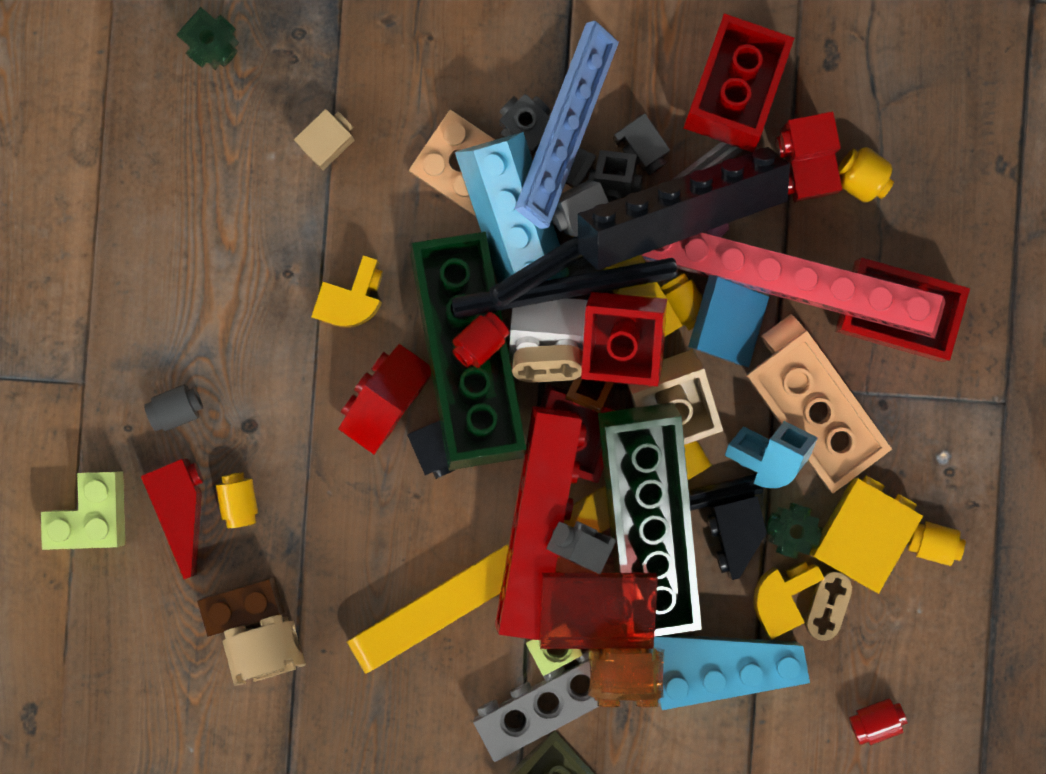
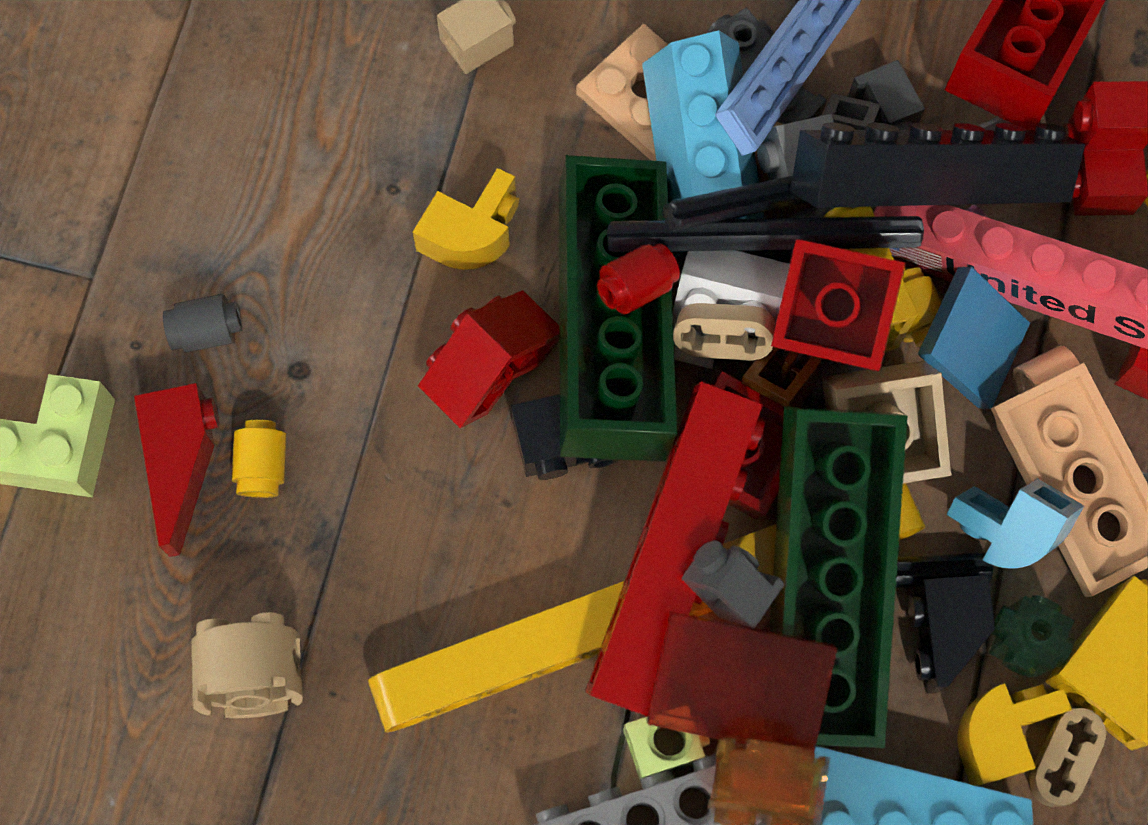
camera: 10 degrees right, 15 degrees down
reddish brown brick [197,576,285,637] -> none

